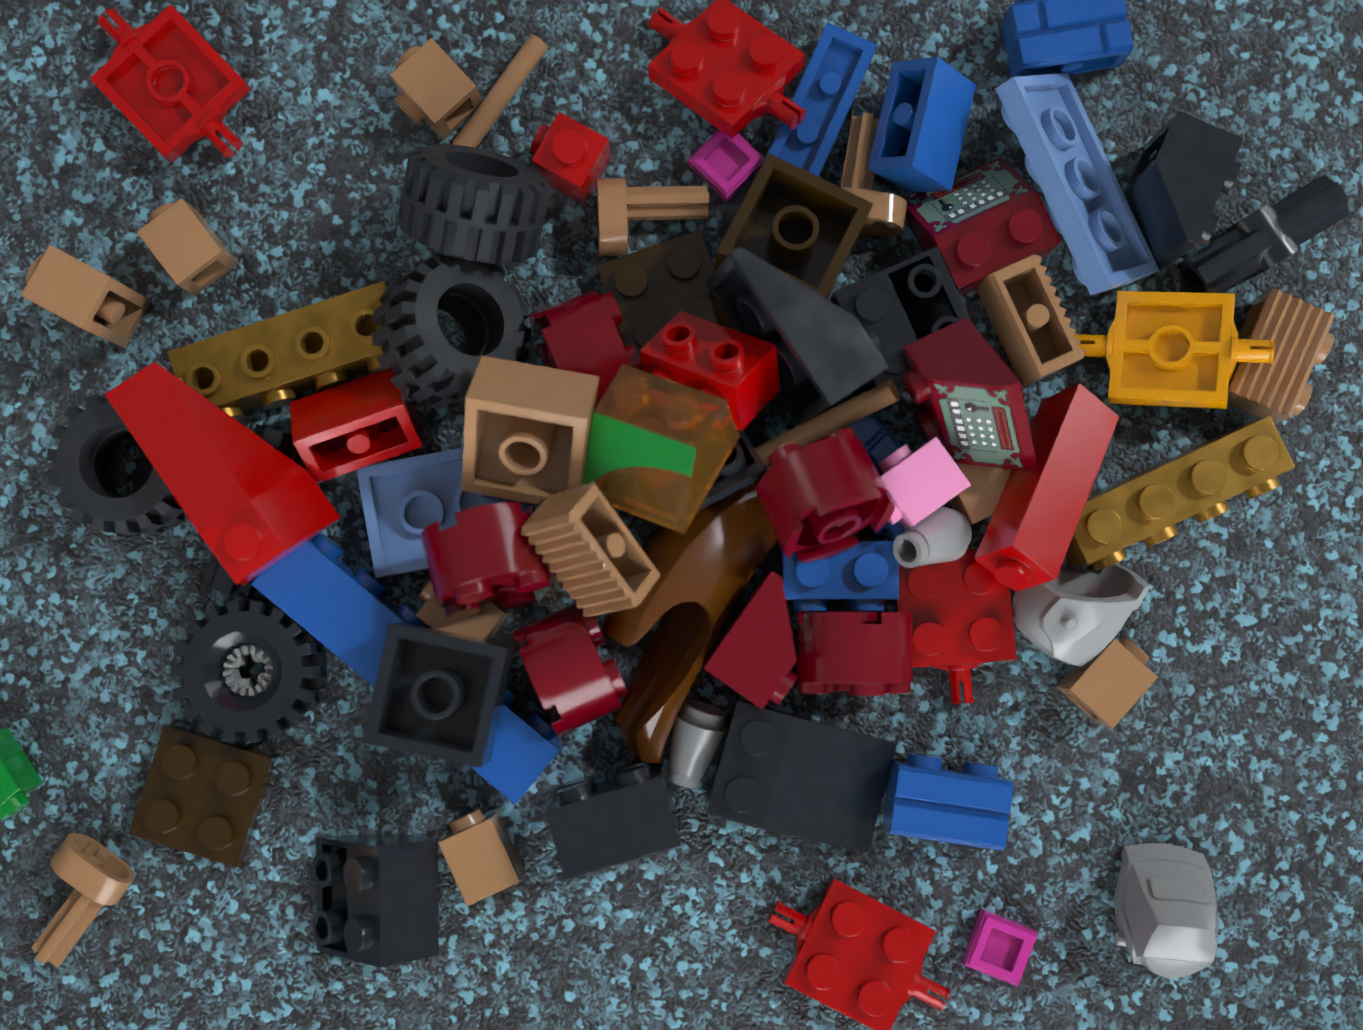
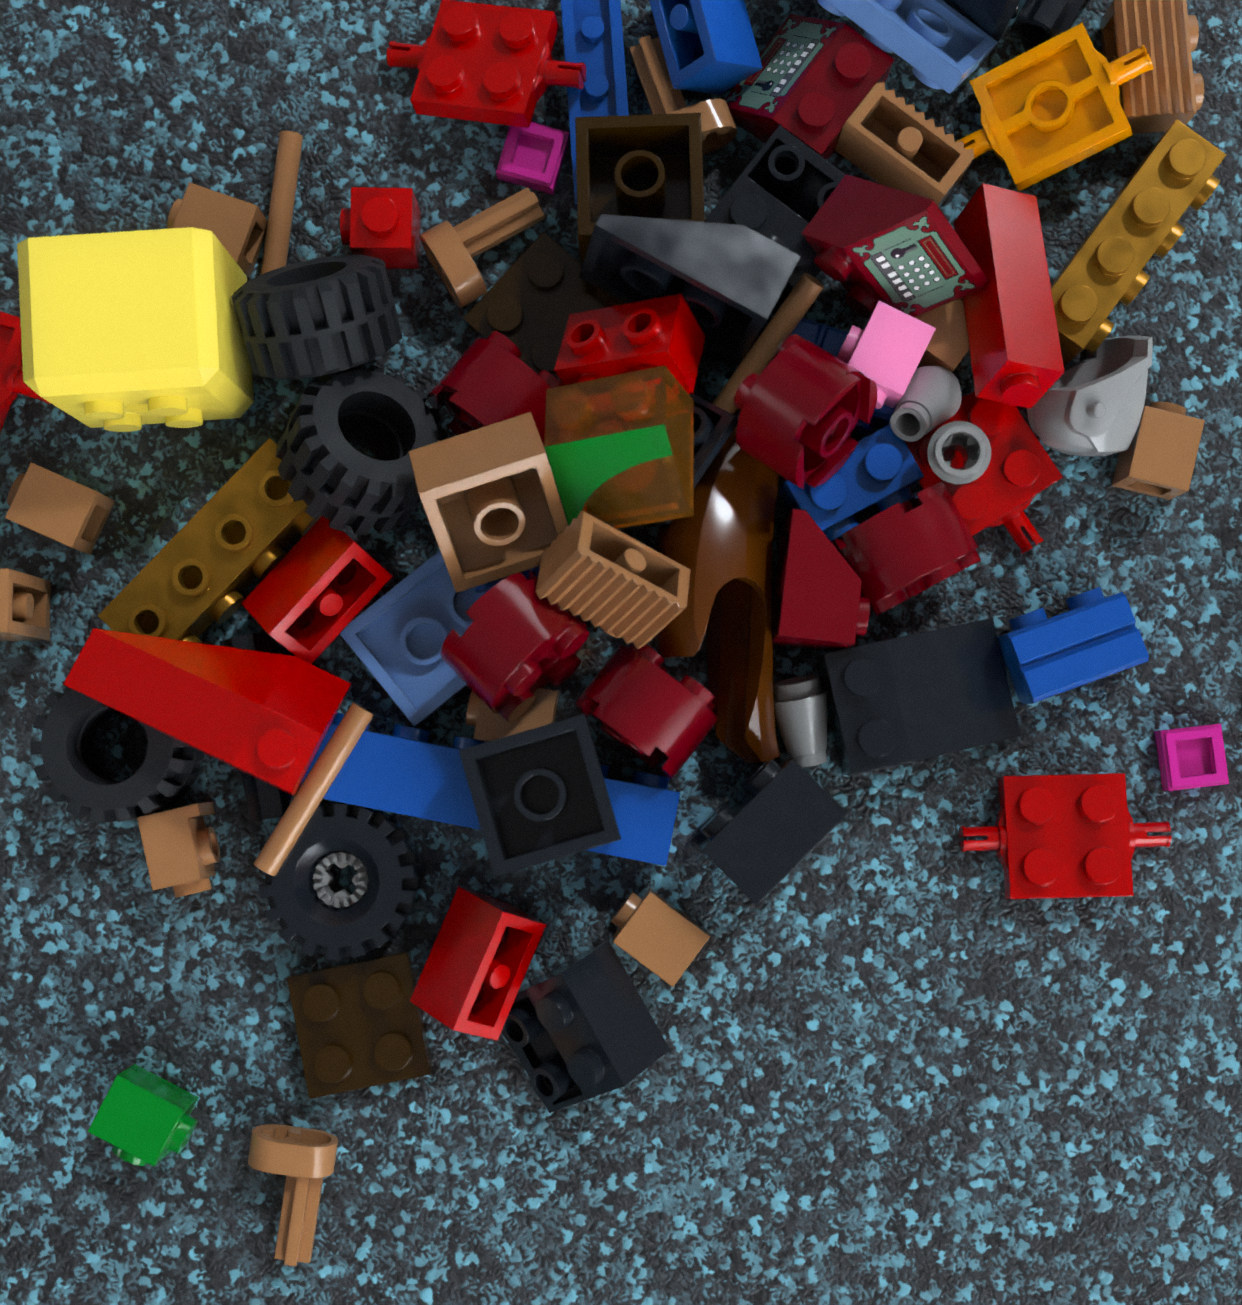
camera: 30 degrees left, 0 degrees up
none -> light yellow plate [17,227,254,432]
none -> medium nougat brick [137,802,220,898]
none -> medium nougat bar [253,702,374,876]
none -> red brick [410,886,546,1041]
none -> light grey cone [927,421,991,484]

